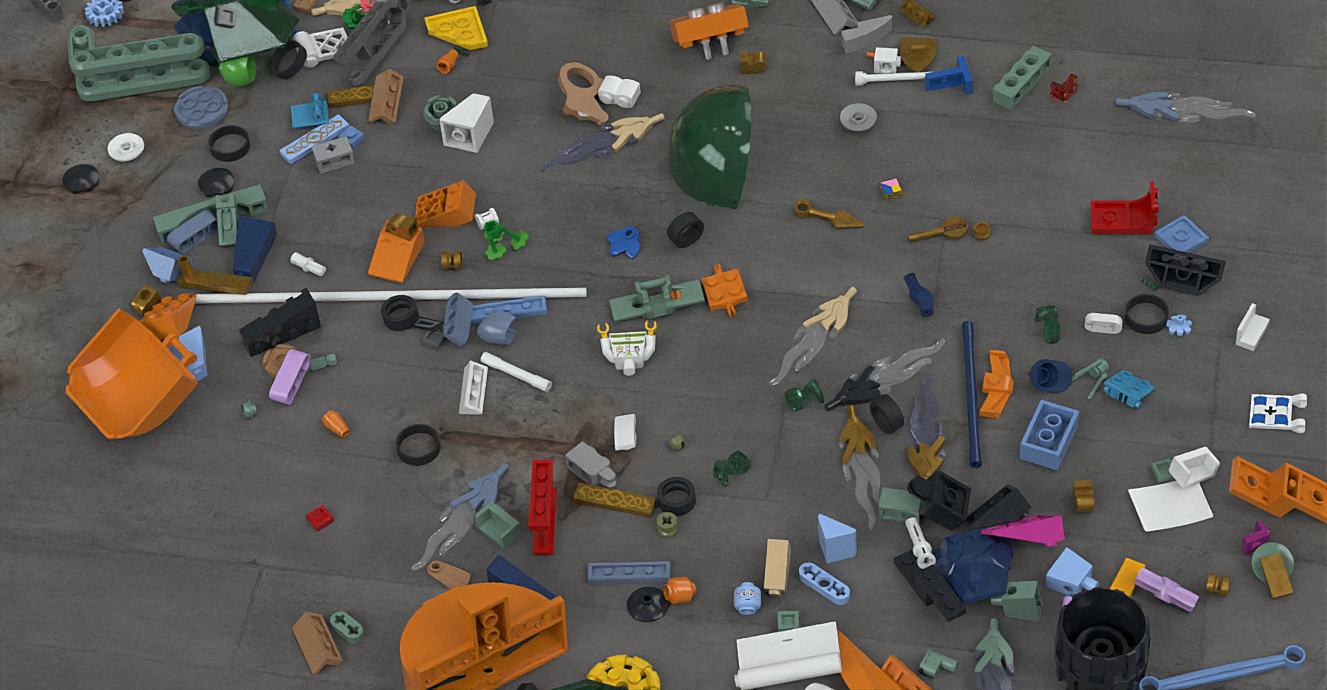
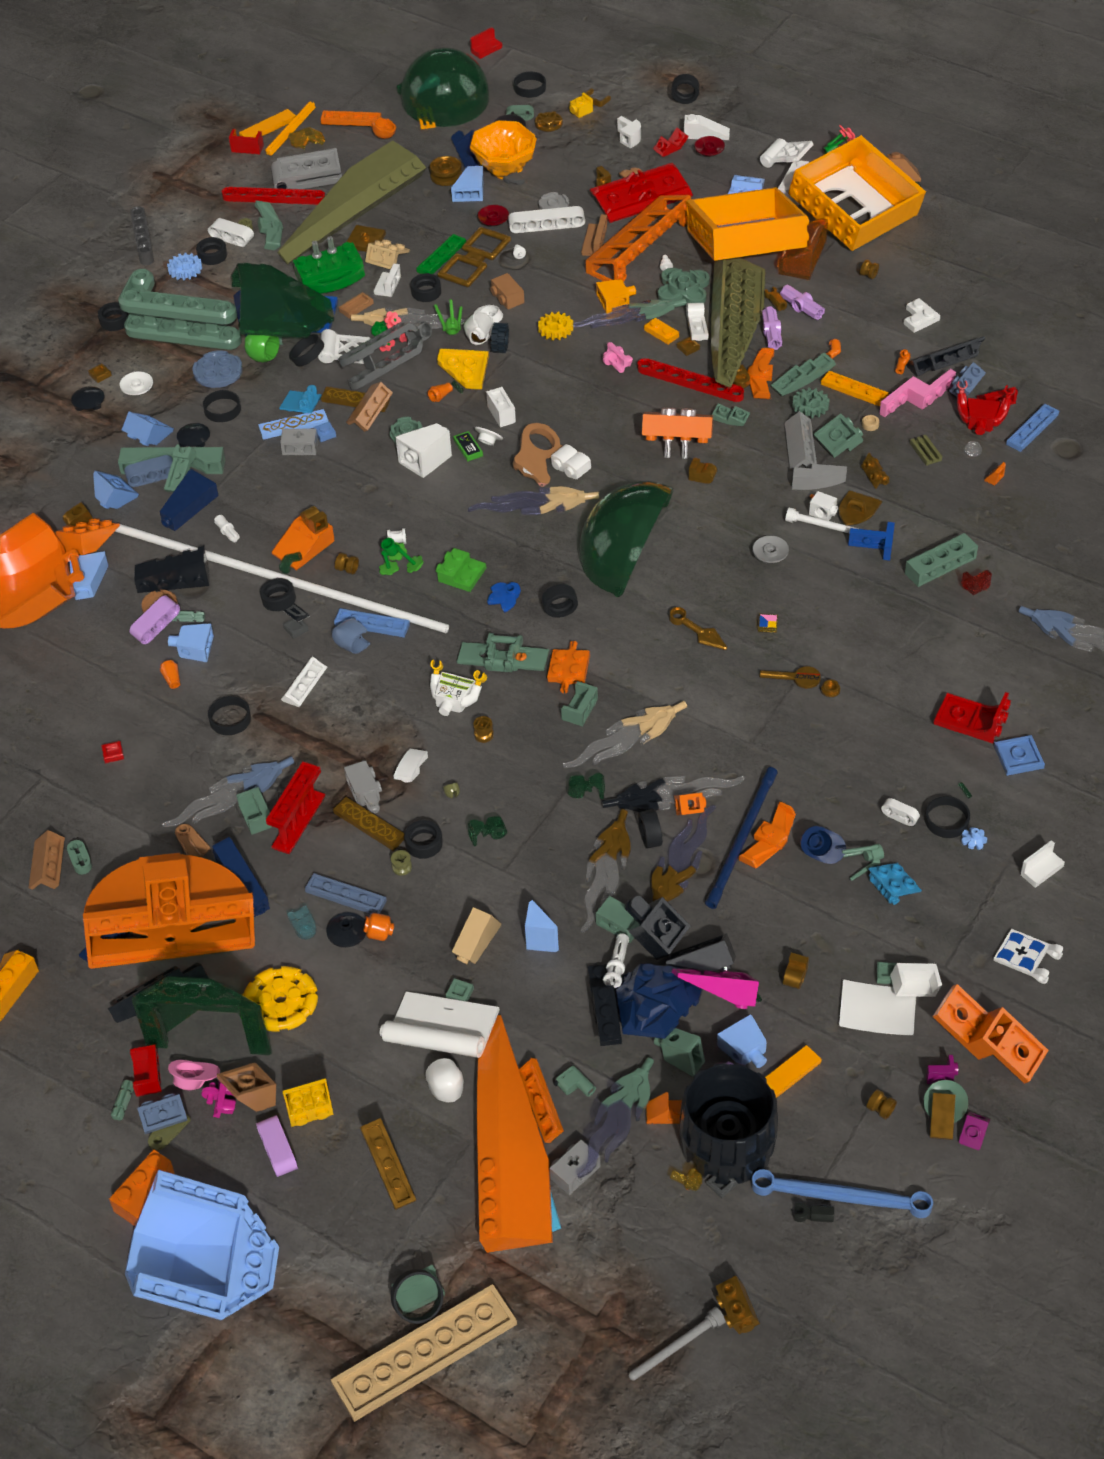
camera: 20 degrees right, 0 degrees up
pearl gold piece [177,255,254,295] -> none
tile [216,6,237,28] -> none
sand green plate [242,400,257,419] -> none
orange slope [415,180,476,227] -> none
sand blue beam [443,292,473,347] -> none
white piece [481,352,552,392] -> none
light blue head [734,582,761,615] -> none
light blue beam [799,562,850,605] -> none
dark blue arm [903,272,934,317] -> none
medium blue brick [1020,400,1079,471] -> none
clear green leg [1035,305,1061,344] -> none
lavender piece [1134,567,1199,613] -> none
black wedge [1145,244,1226,296] -> none
none -> pearl gold tile [88,363,112,383]
none -> black tyre [98,302,129,331]
none -> medium blue slope [122,411,174,446]
none -> light blue torso [168,624,214,662]
none -> clear green arm [279,552,302,574]
none -> clear light blue plate [287,906,317,940]
none -> bright green plate [436,548,486,592]
none -> tile [453,431,483,462]
none -> pearl gold wheel [473,716,494,743]
none -> white piece [475,427,504,446]
none -> white panel [486,387,516,427]
none -> sand green panel [561,681,598,727]
none -> orange slope [647,1092,682,1124]
none -> orange brick [674,793,706,815]
none -> magenta bracket [959,1112,991,1150]

